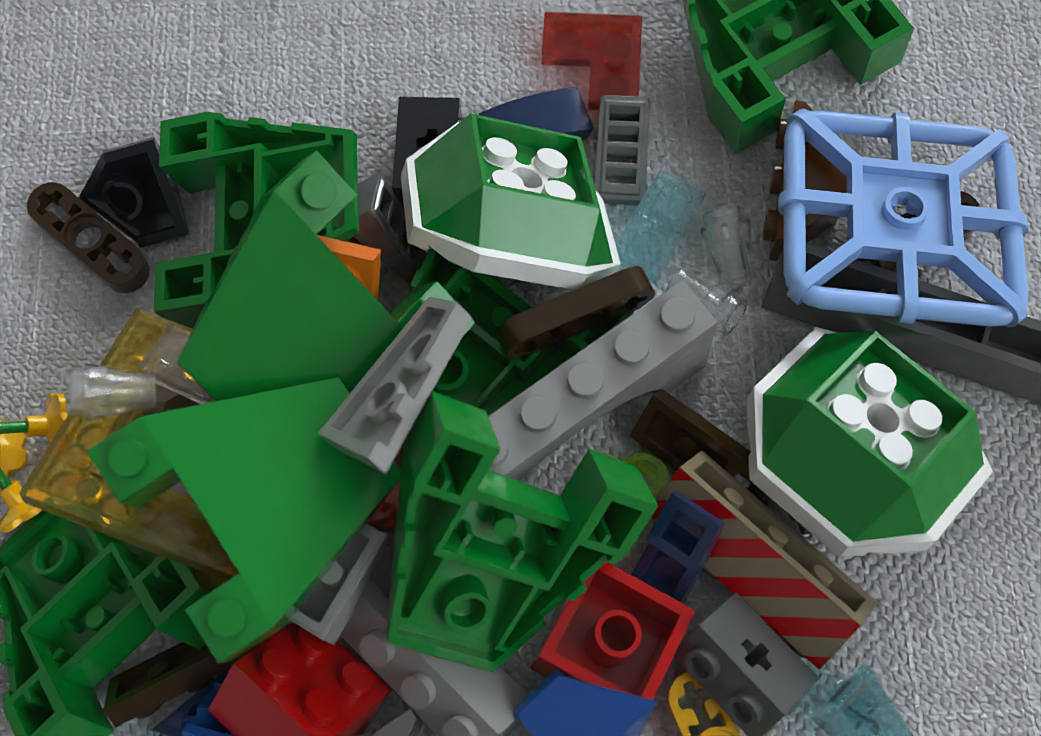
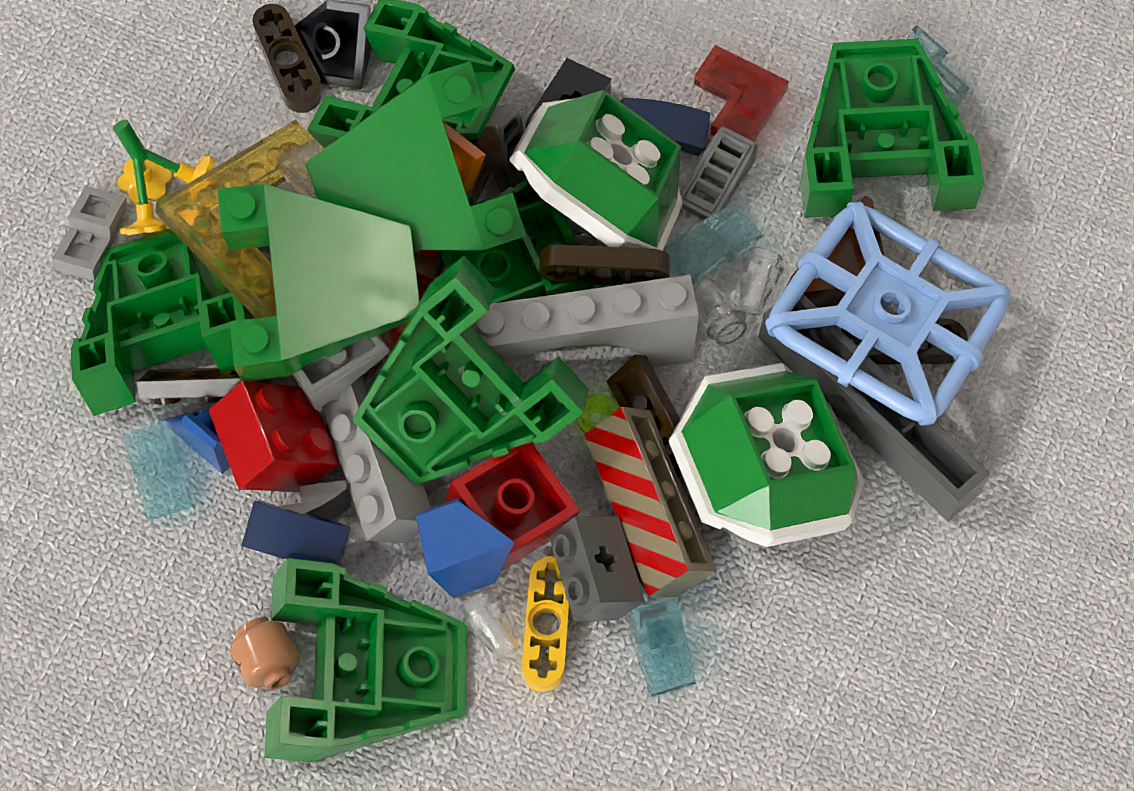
camera: 20 degrees right, 5 degrees down
clear cone [69,363,156,421] -> none
light grey wing [318,296,472,474] -> none
dark blue slope [631,491,724,604] -> none

